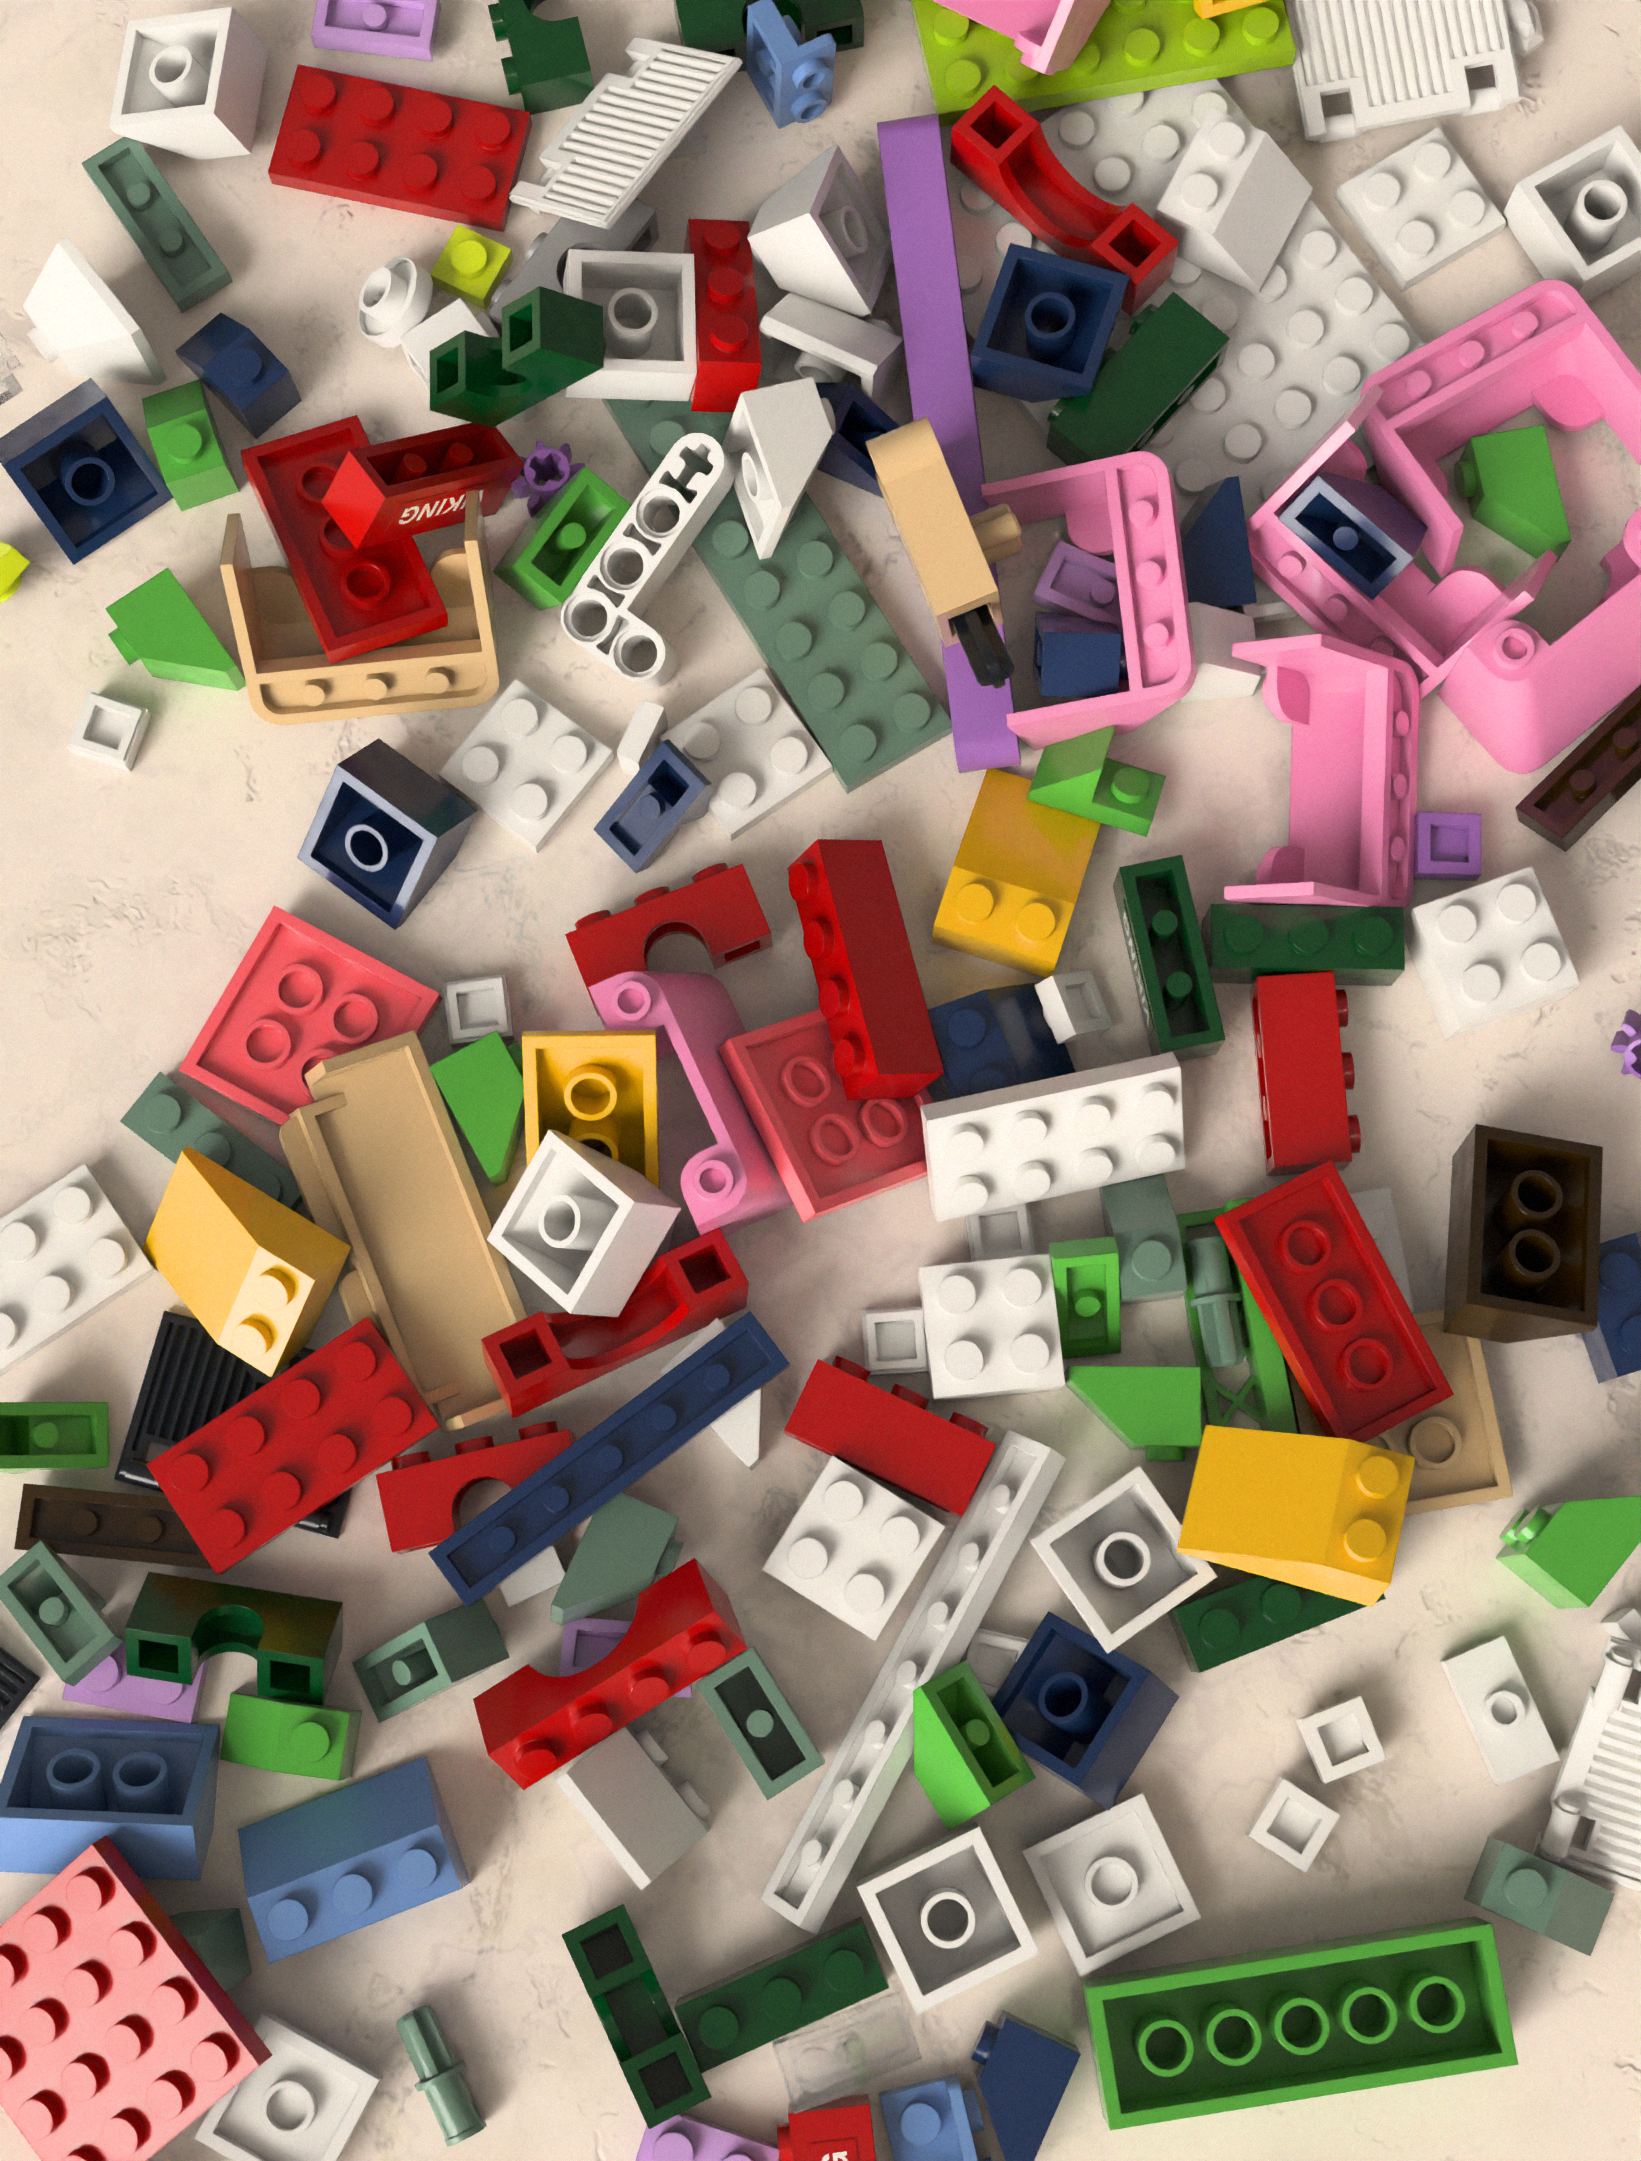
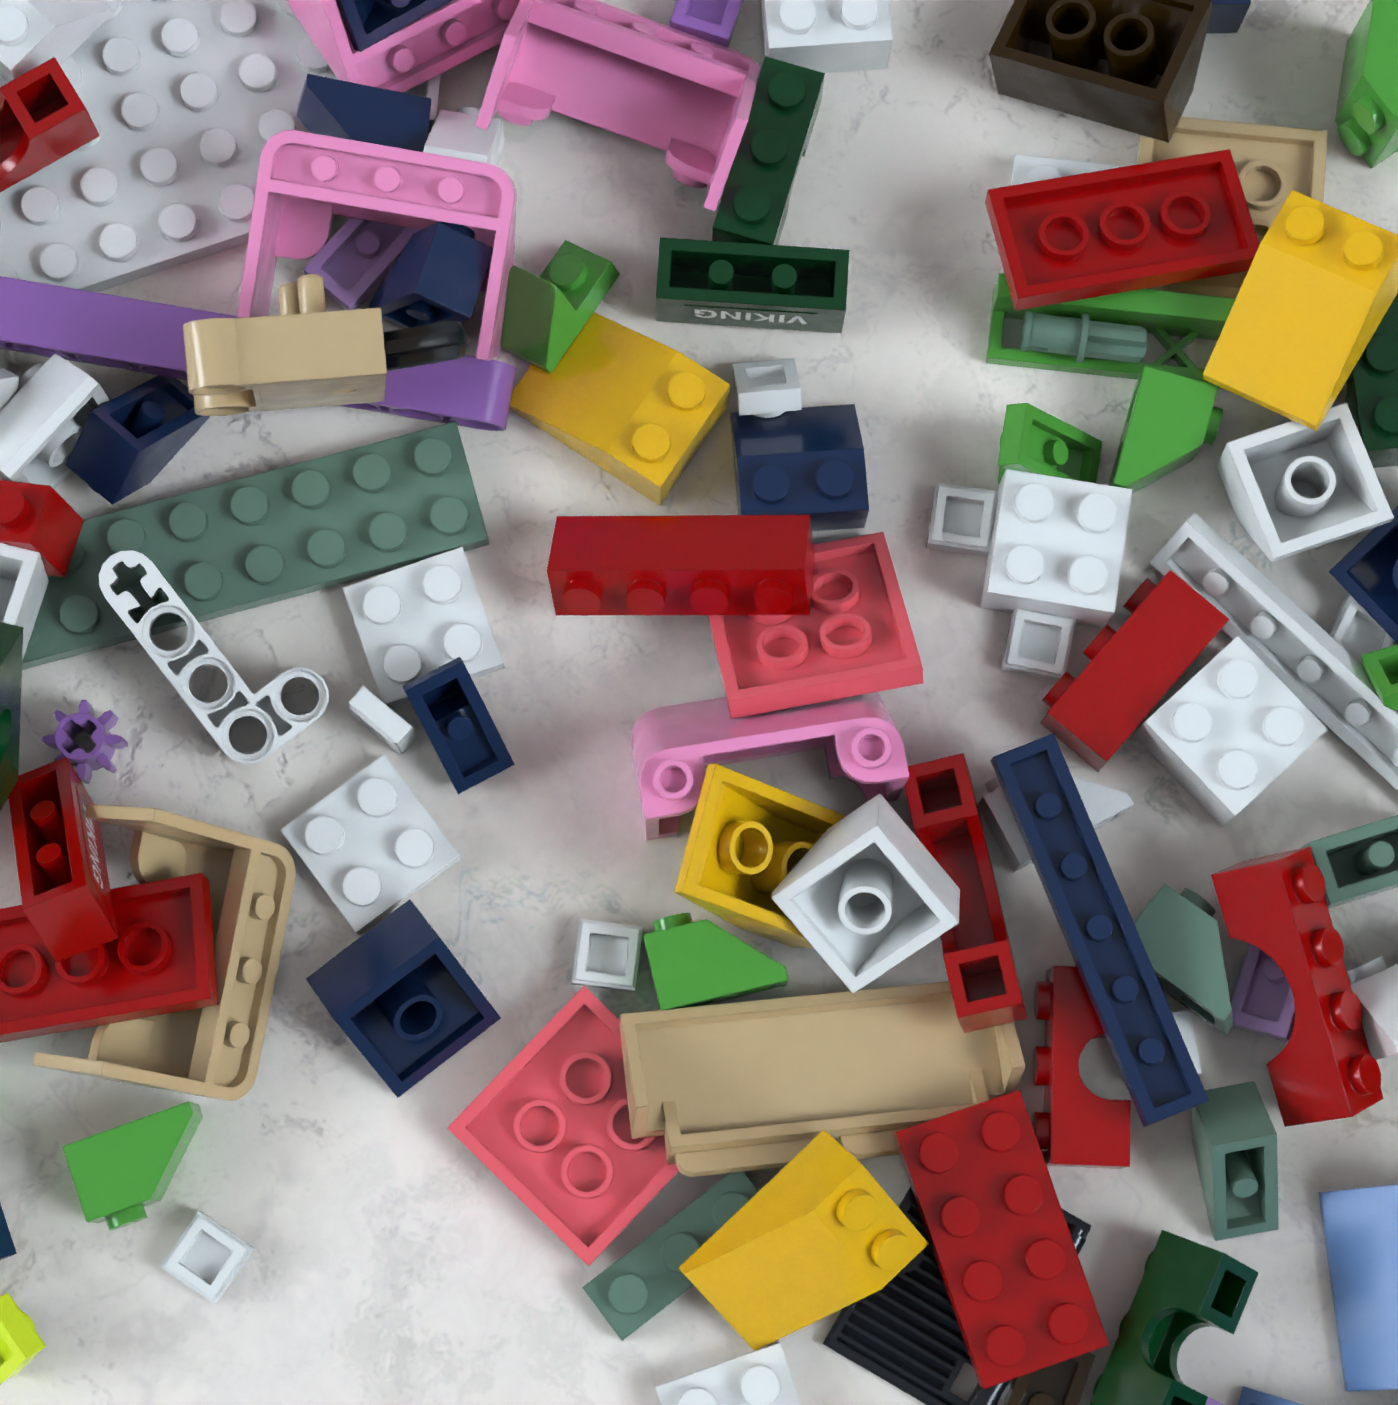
camera: 80 degrees left, 0 degrees up
bright green slope [220,1692,362,1781] -> none
bright green slope [492,466,632,611] -> none
red arch [565,863,773,1016] -> none
white slope [722,376,835,560] -> none
white plate [920,1052,1185,1222] -> none
dark blue slope [970,243,1130,403] -> none
dark green brick [1046,292,1230,466] -> none
sand green slope [1099,1173,1188,1306] -> none
red brick [1249,971,1361,1176] -> none

